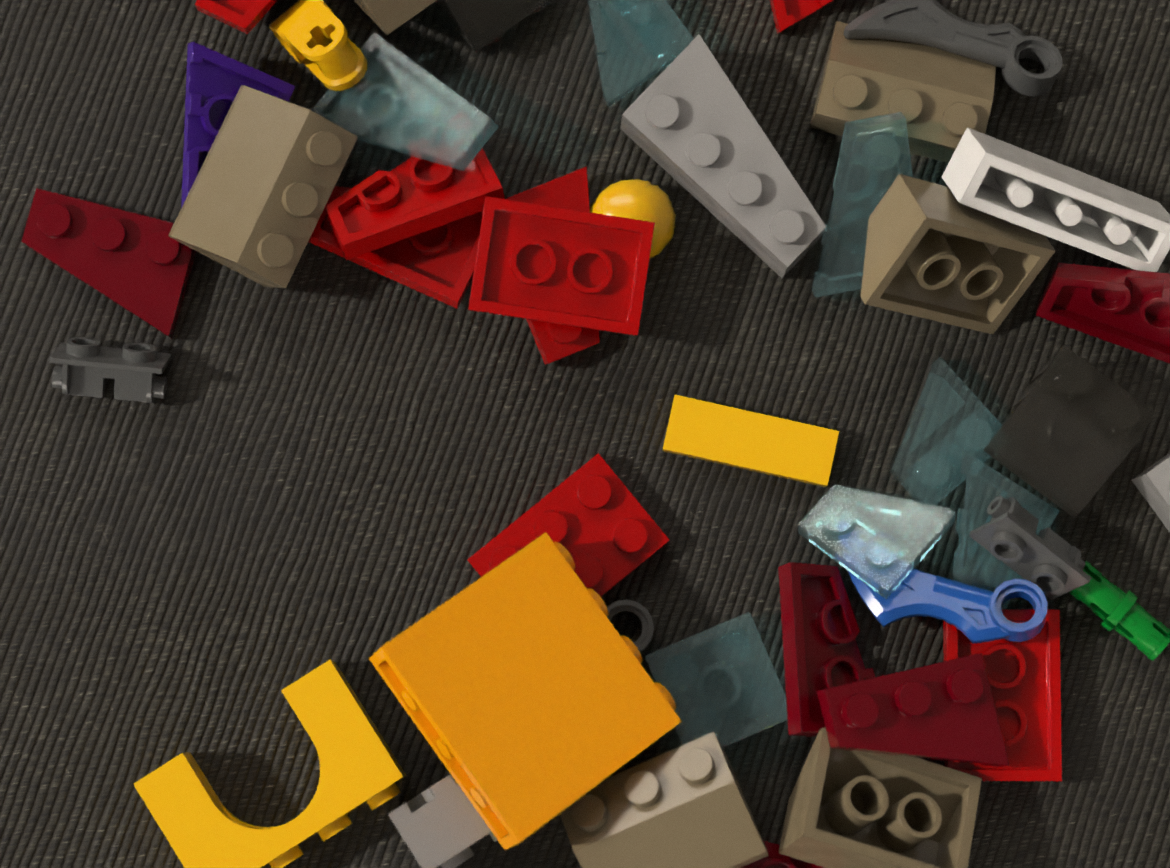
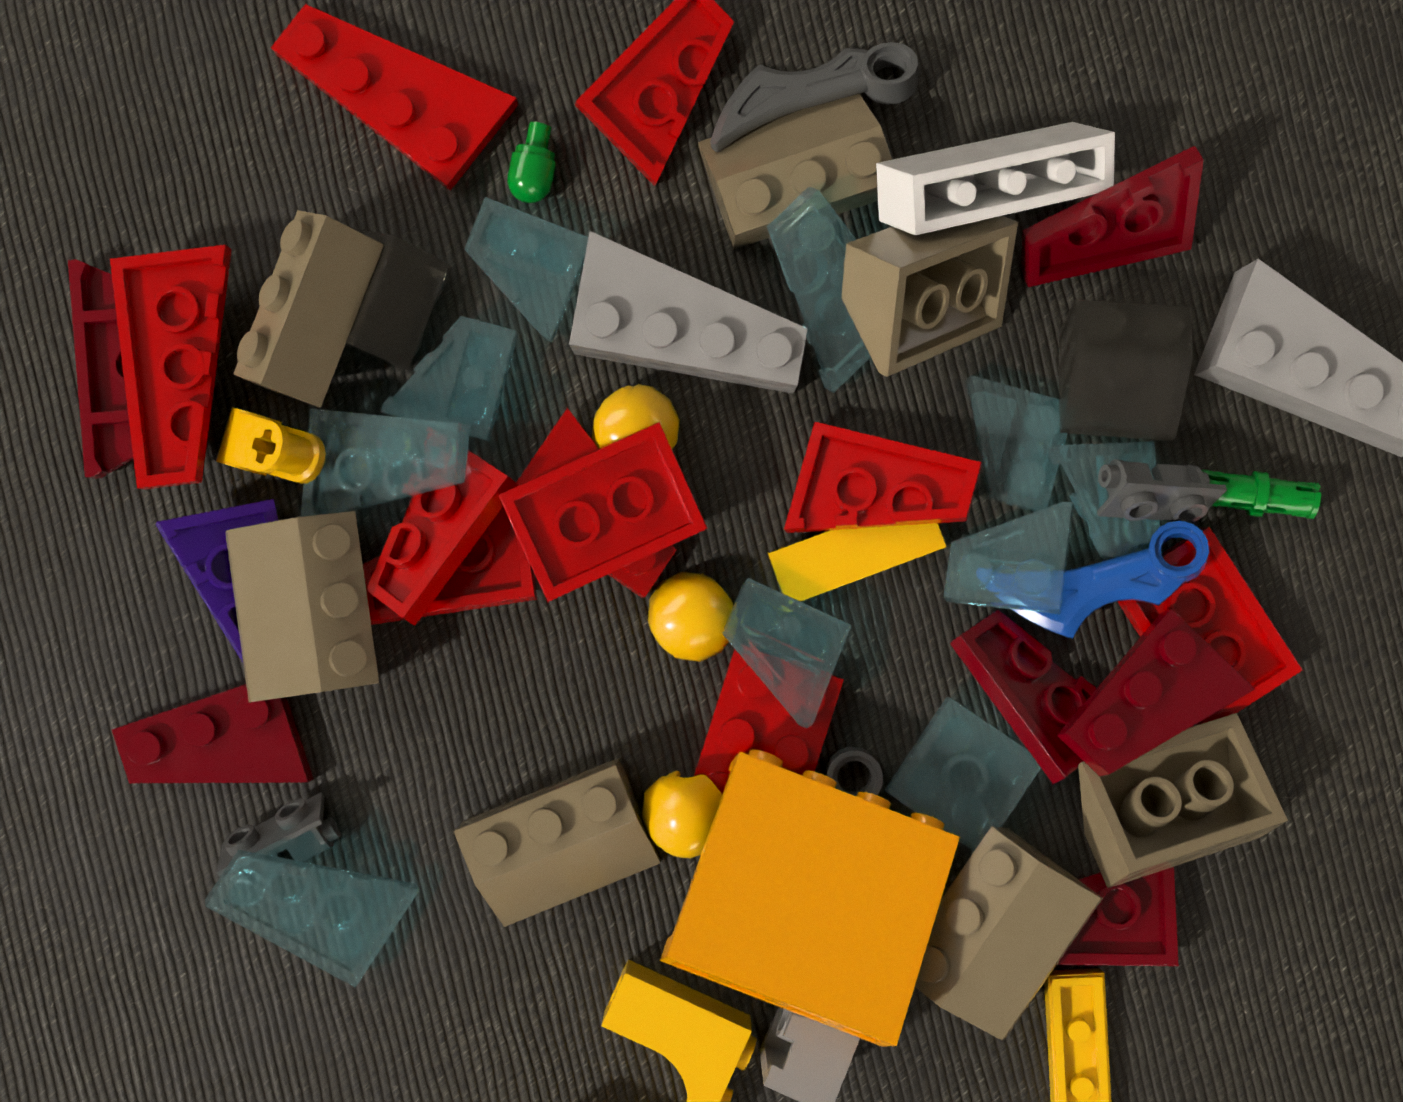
camera: 30 degrees left, 5 degrees up
none -> clear light blue wing [205,850,419,988]
none -> clear light blue wing [381,316,518,442]
none -> dark tan slope [453,758,661,927]
none -> yellow hair [642,770,722,858]
none -> yellow hair [648,572,737,662]
none -> clear light blue wing [722,578,851,728]
none -> red wing [784,422,982,533]

